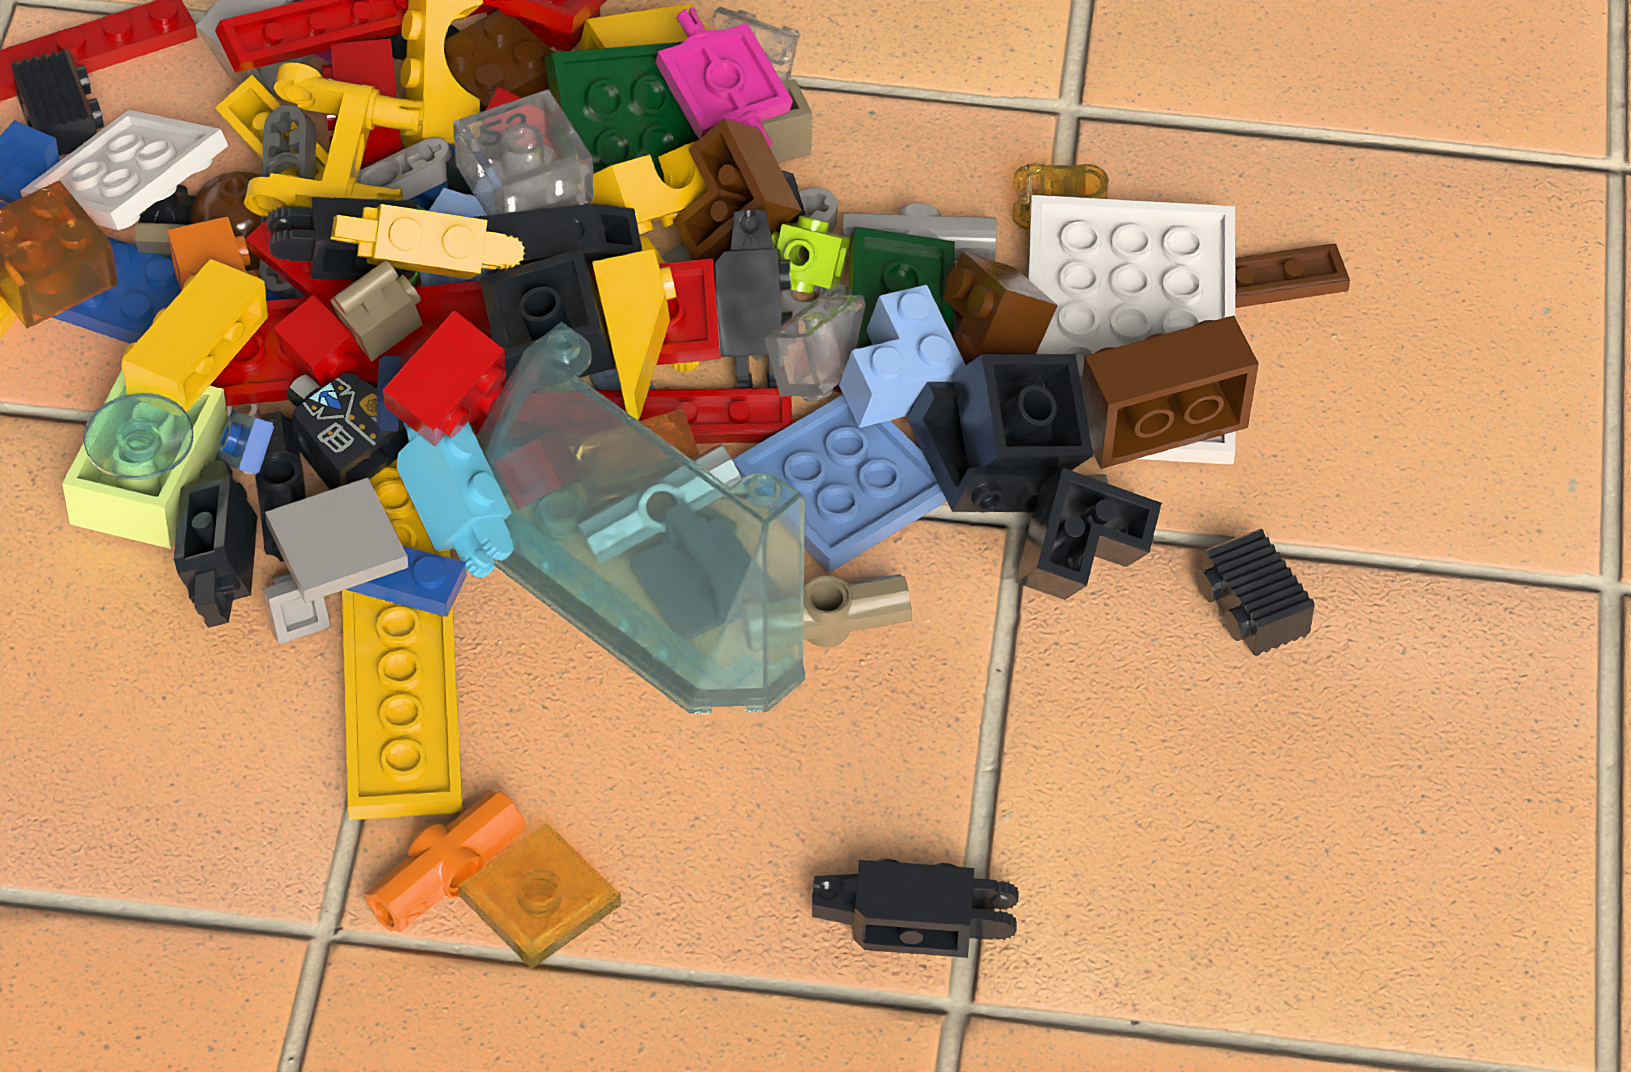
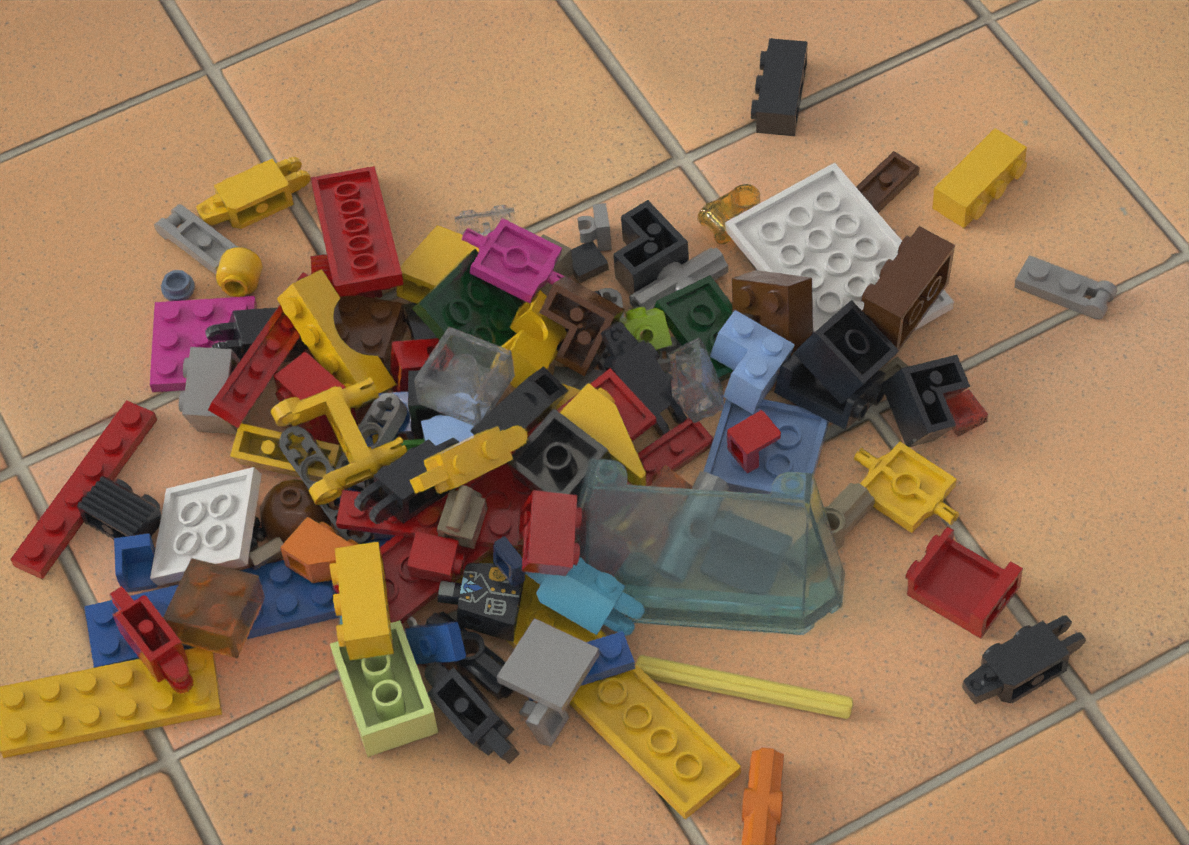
camera: 30 degrees left, 5 degrees up
clear light blue dish [83,393,194,480] -> none
clear yellow plate [458,823,621,969] -> none
black brick [1197,529,1315,656] -> none
none -> black tile [571,242,609,283]
none -> light grey tile [577,203,612,251]
none -> black brick [613,200,689,295]
none -> light yellow axle [636,655,853,719]
none -> red panel [727,410,781,474]
none -> black brick [751,38,808,136]
none -> yellow plate [854,442,959,533]
none -> red panel [905,527,1023,639]
none -> yellow brick [932,128,1027,228]
none -> clear red plate [946,389,988,437]
none -> light grey plate [1014,255,1117,319]

